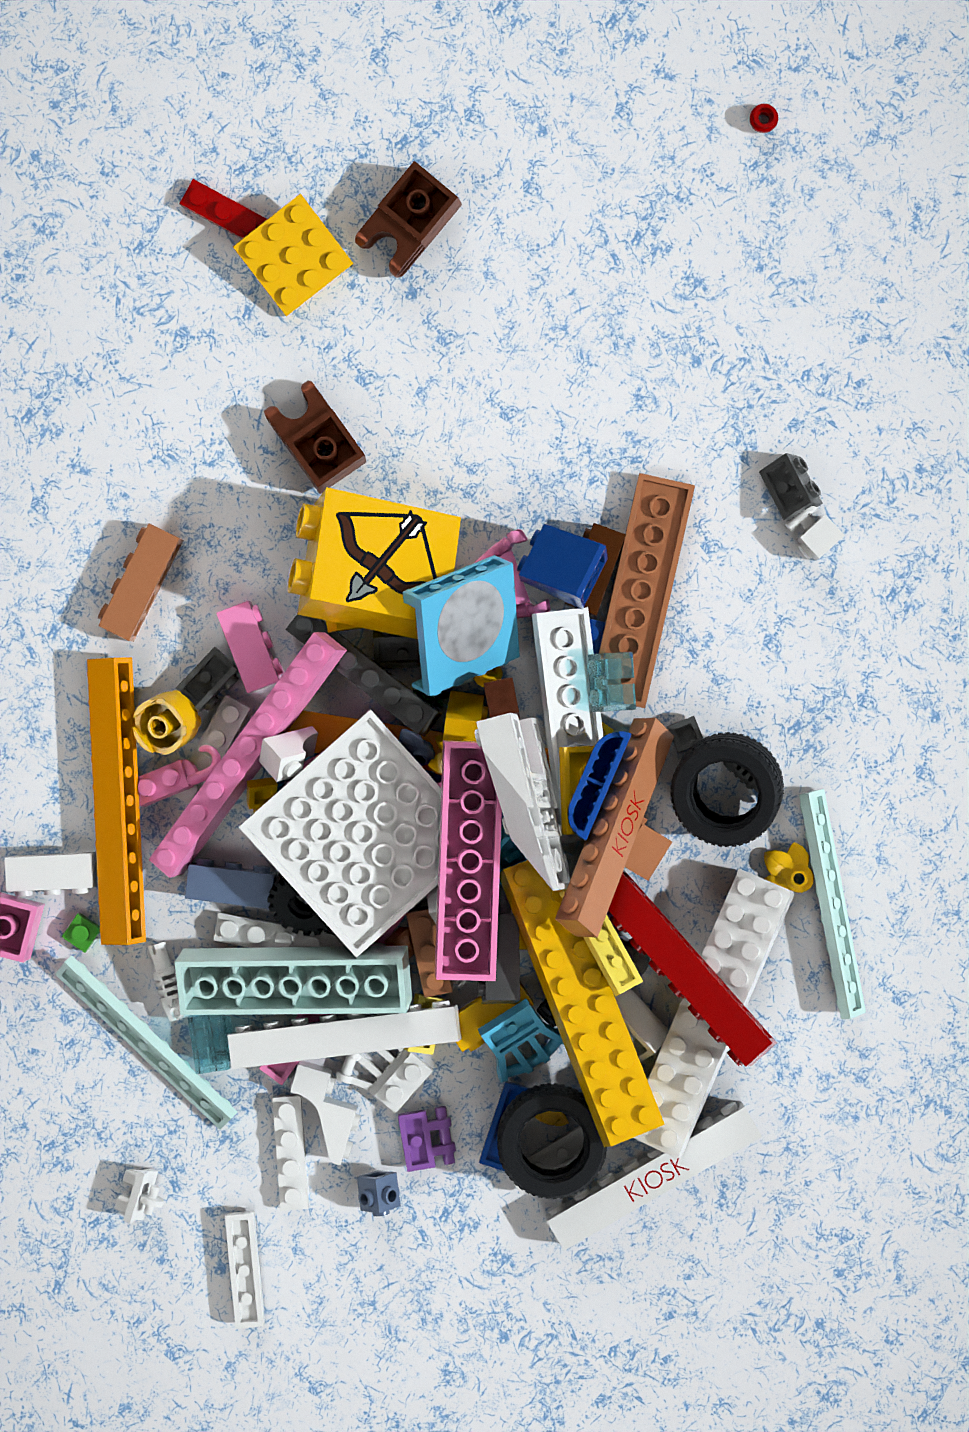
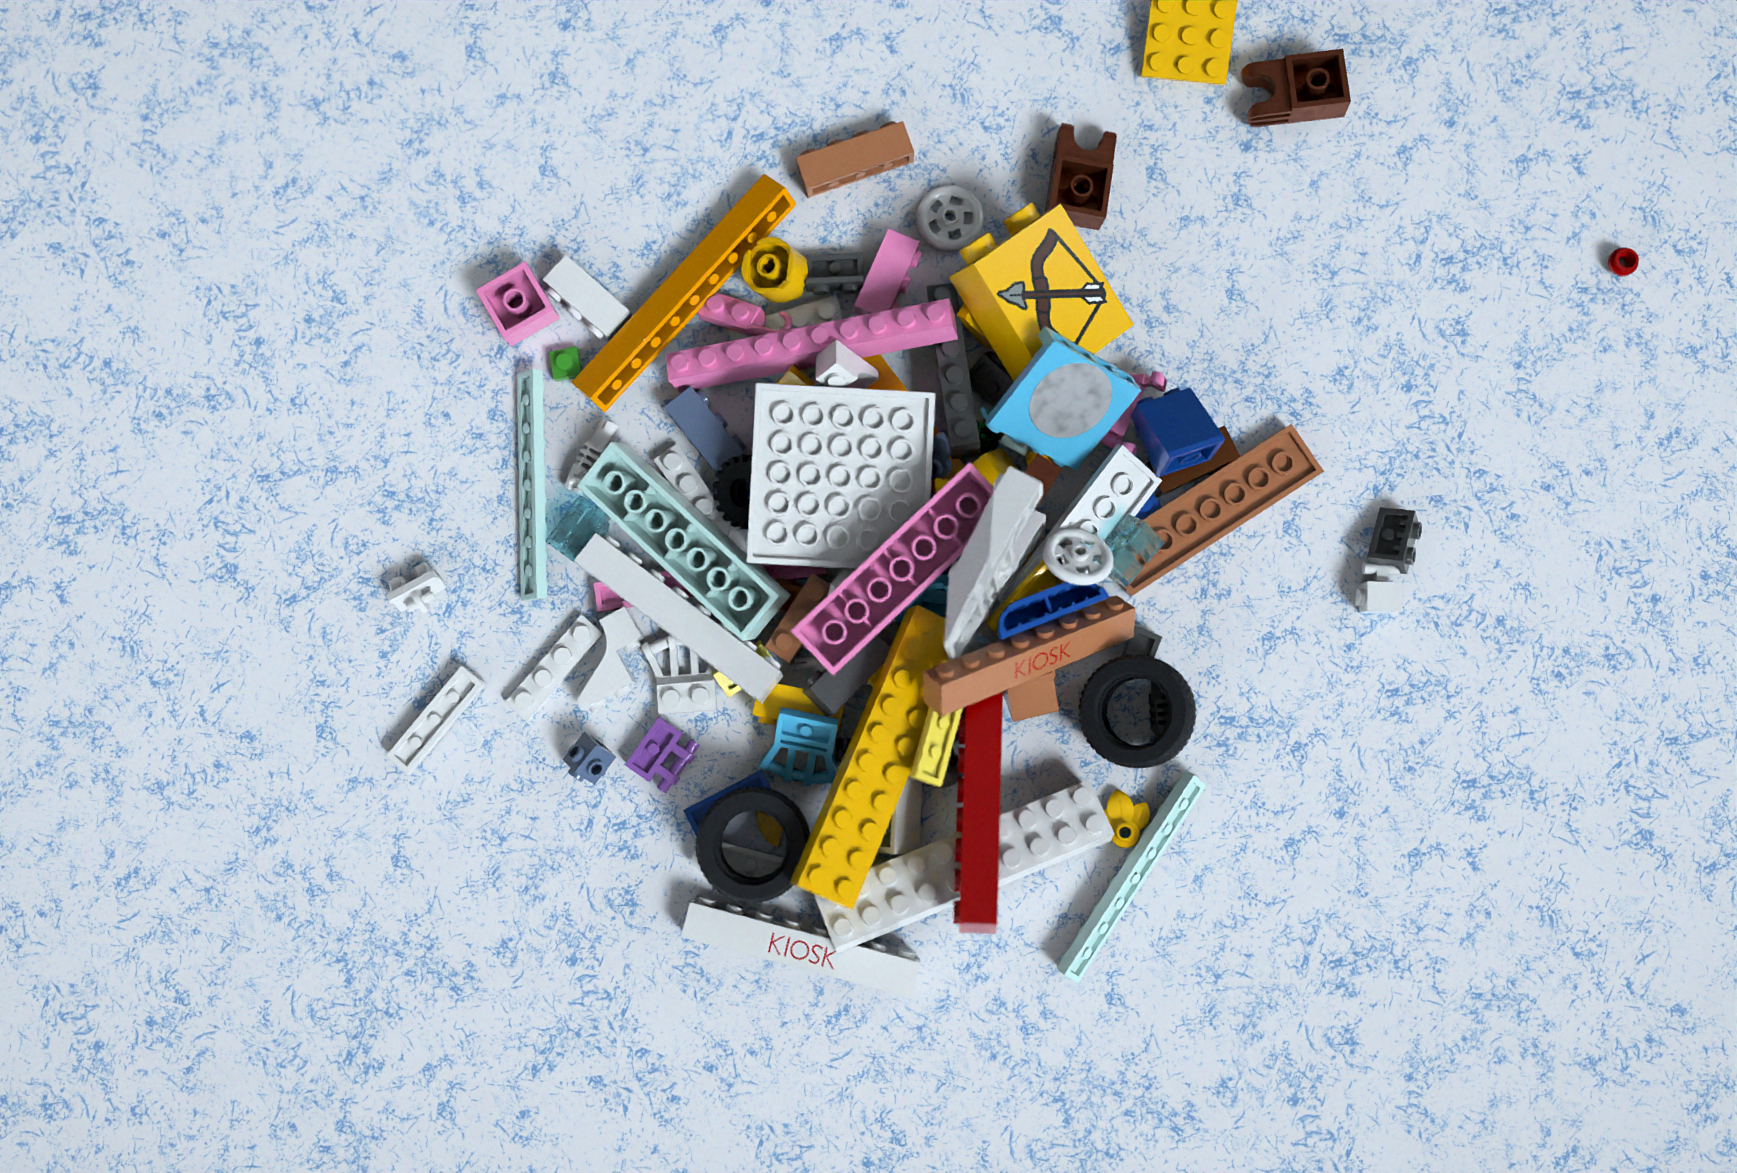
camera: 50 degrees right, 5 degrees down
none -> white plate [916,185,984,251]
none -> white plate [1043,529,1114,585]

